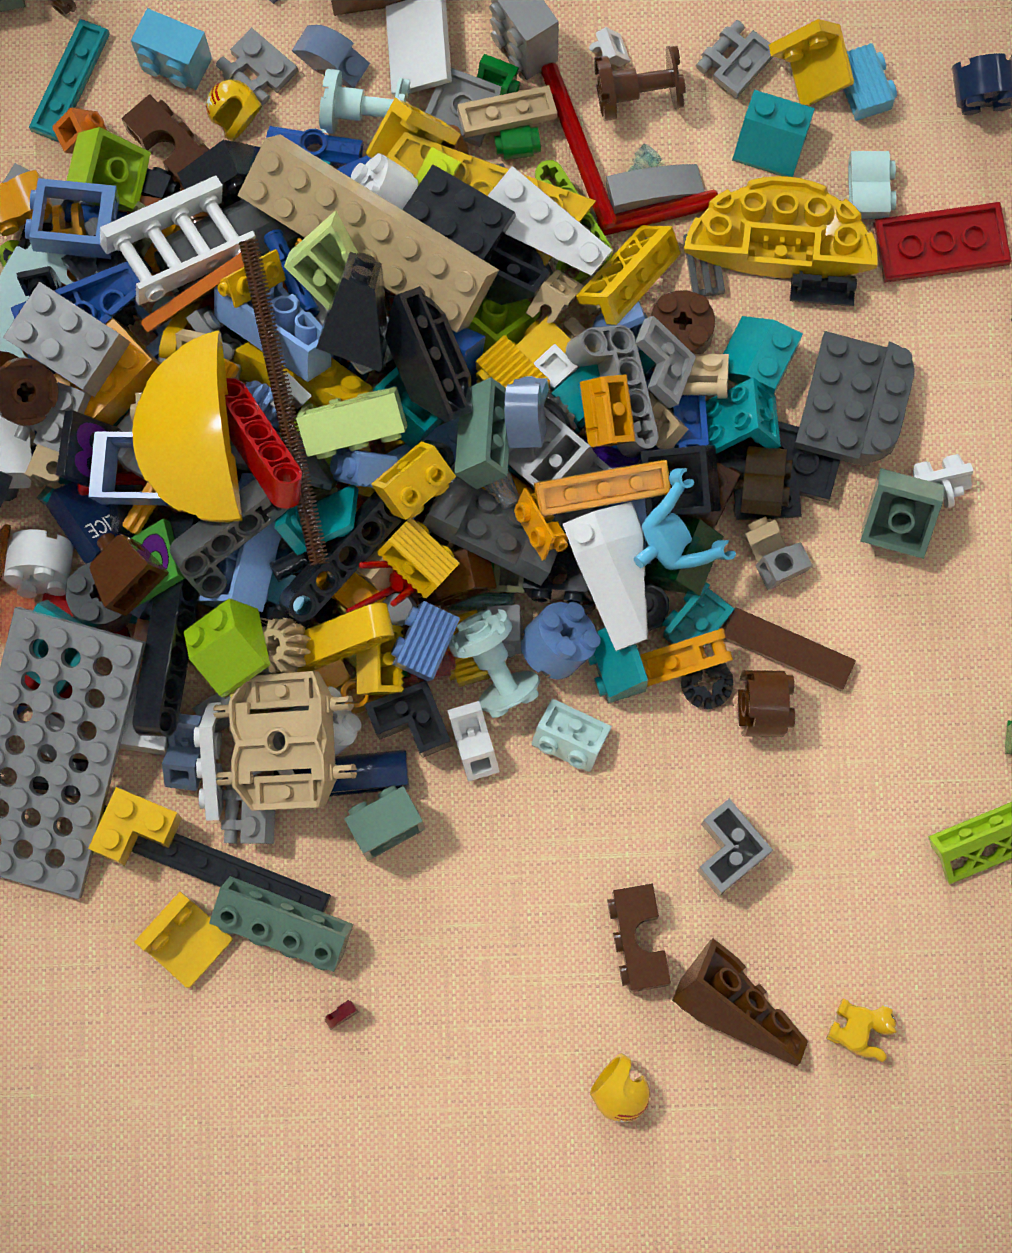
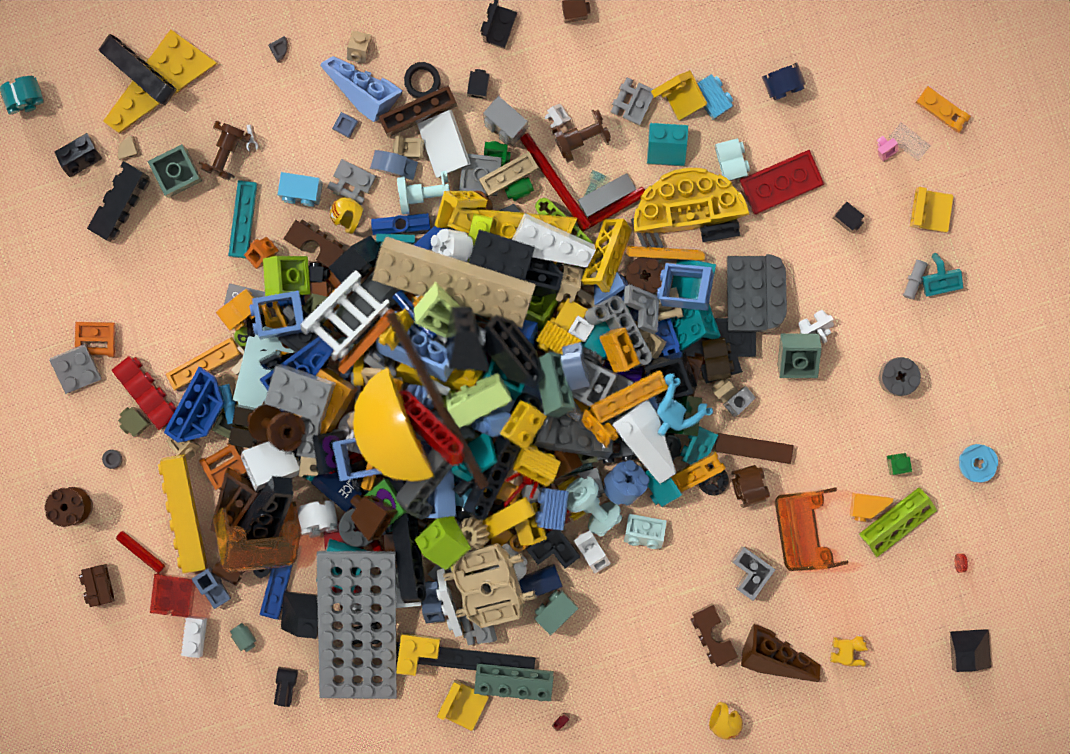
camera: 20 degrees left, 10 degrees up
none -> tan bracket [393,135,424,159]
none -> light orange tile [626,246,705,261]
none -> medium blue window [657,263,714,311]
none -> clear orange windscreen [775,487,849,571]
none -> light orange slope [850,493,893,522]

